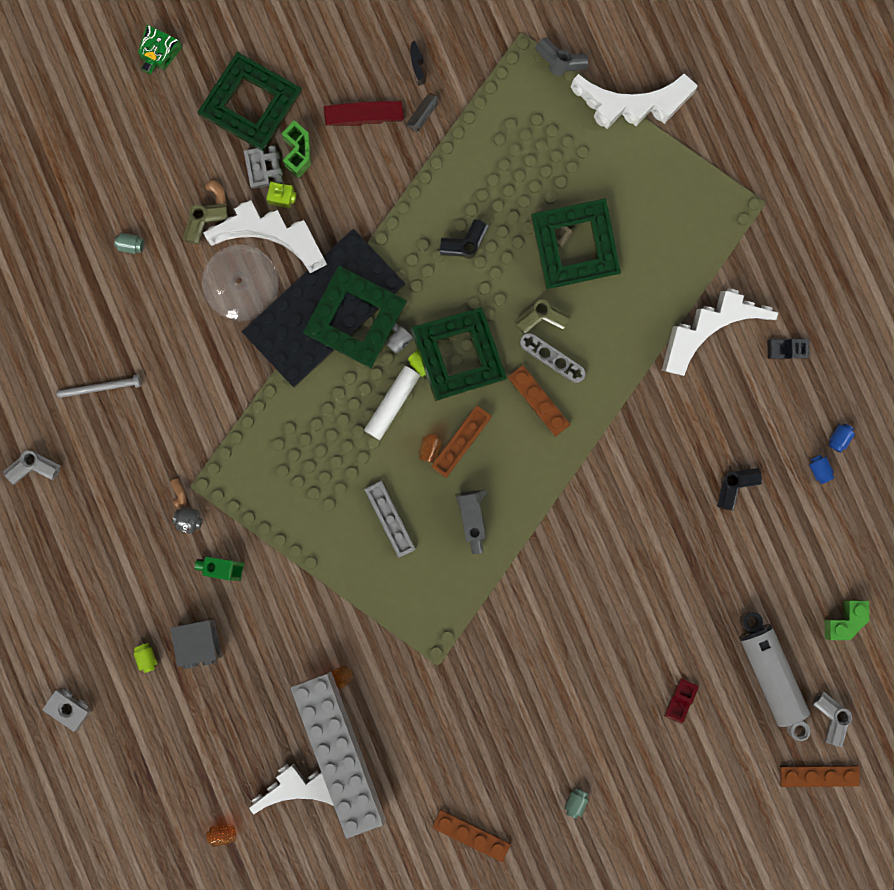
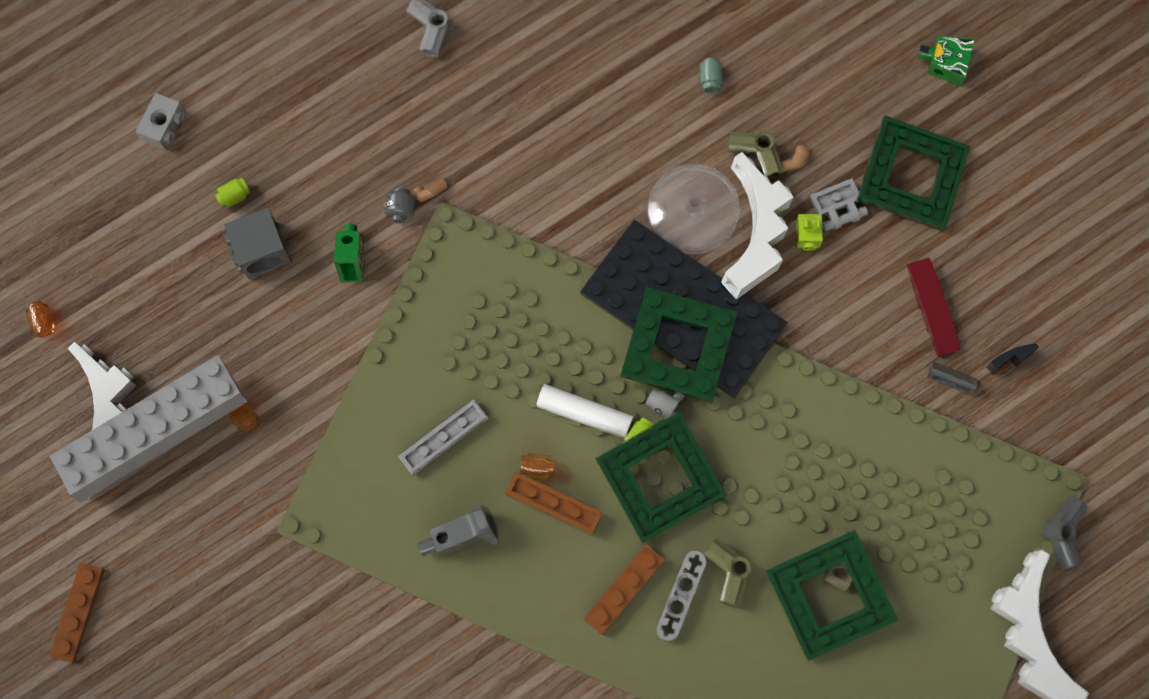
camera: 85 degrees right, 10 degrees down
light grey bar [57,374,142,398] -> none
bright green brick [281,120,311,178] -> none
black piece [440,219,489,259] -> none

